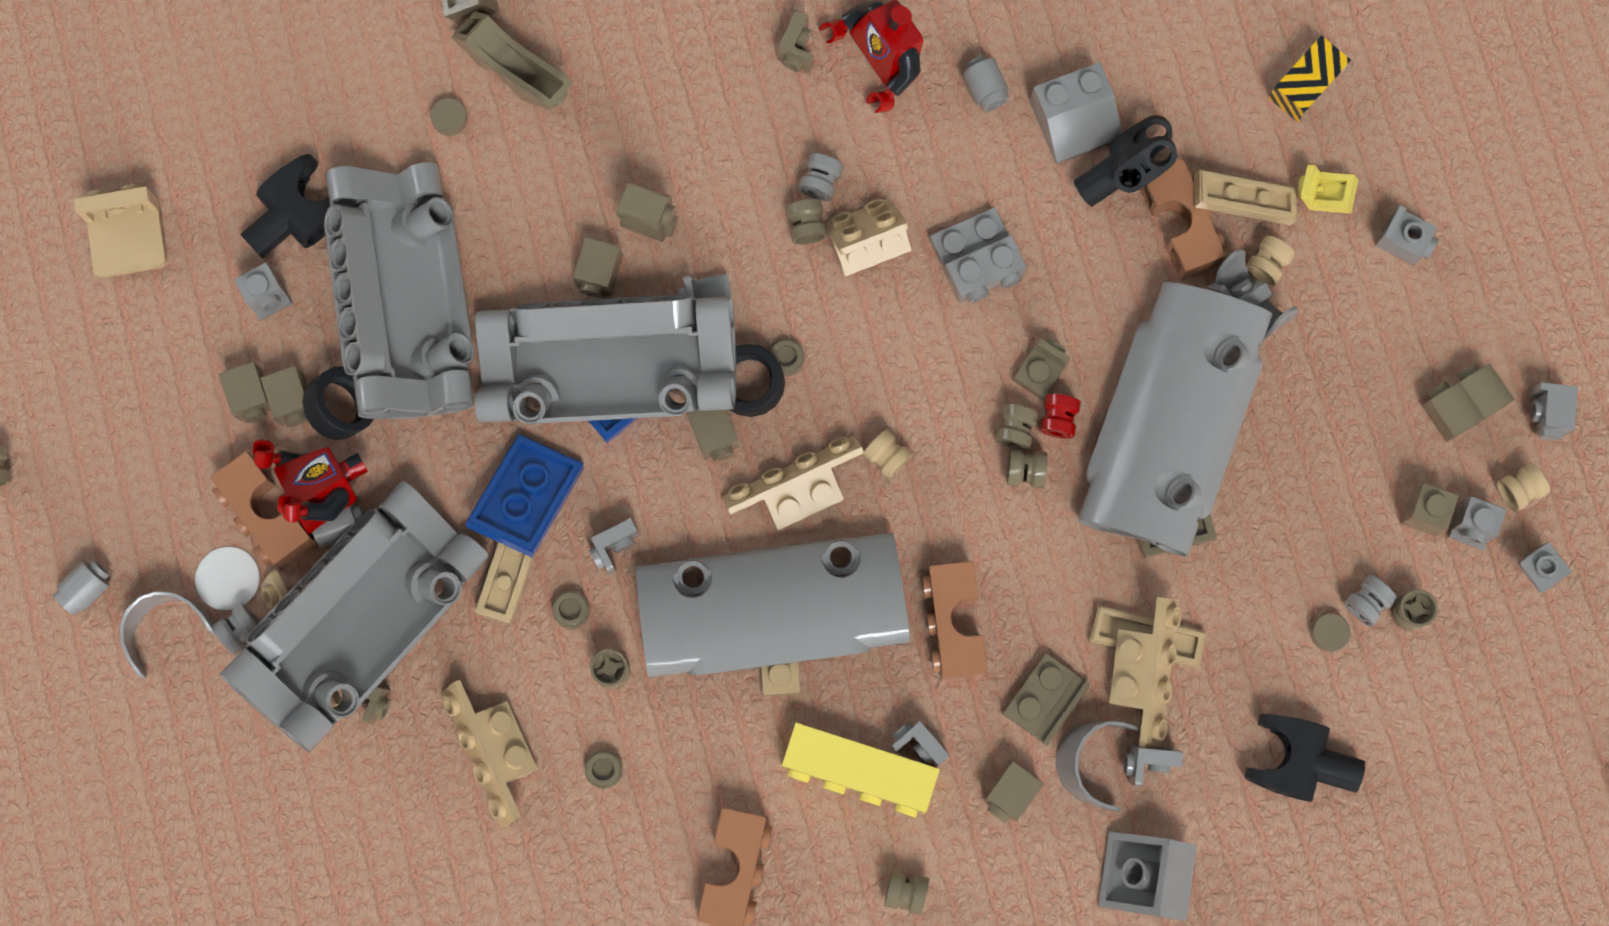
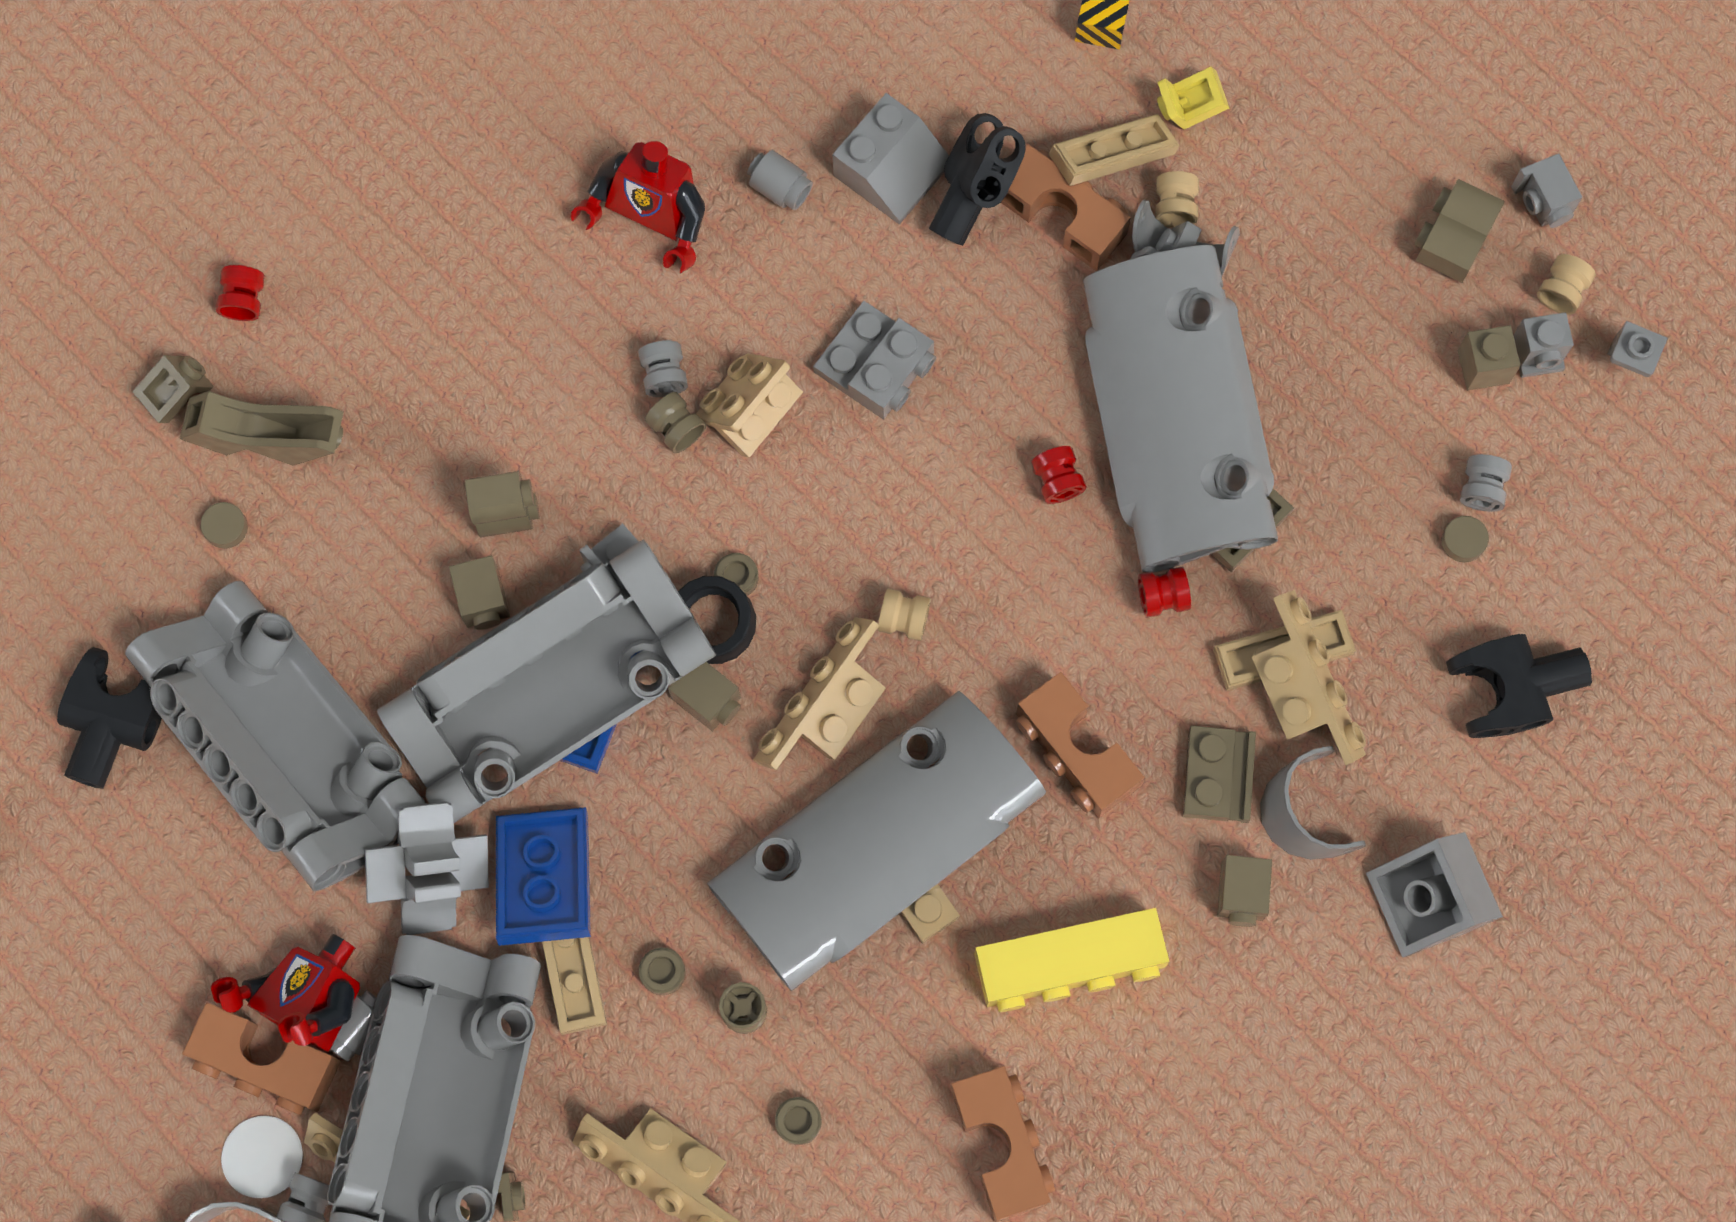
camera: 30 degrees left, 5 degrees down
dark tan brick [219,362,271,423] -> none
light grey brick [234,262,292,321] -> none
dark tan brick [260,366,307,427] -> none
black tyre [302,366,374,440] -> none
light grey bracket [589,518,640,574] -> none
dark tan bracket [778,10,814,72] -> none
dark tan wheel [884,870,929,915] -> none
light grey bracket [891,721,950,767] -> none
dark tan wheel [995,404,1039,450] -> none
dark tan wheel [1007,449,1047,488] -> none
dark tan bracket [1012,338,1070,400] -> none
light grey bracket [1123,744,1183,786] -> none
light grey brick [1375,205,1439,266] -> none
dark tan wheel [1392,590,1438,631] -> none
none -> light grey piece [365,802,489,935]
none -> red wheel [1138,567,1191,618]

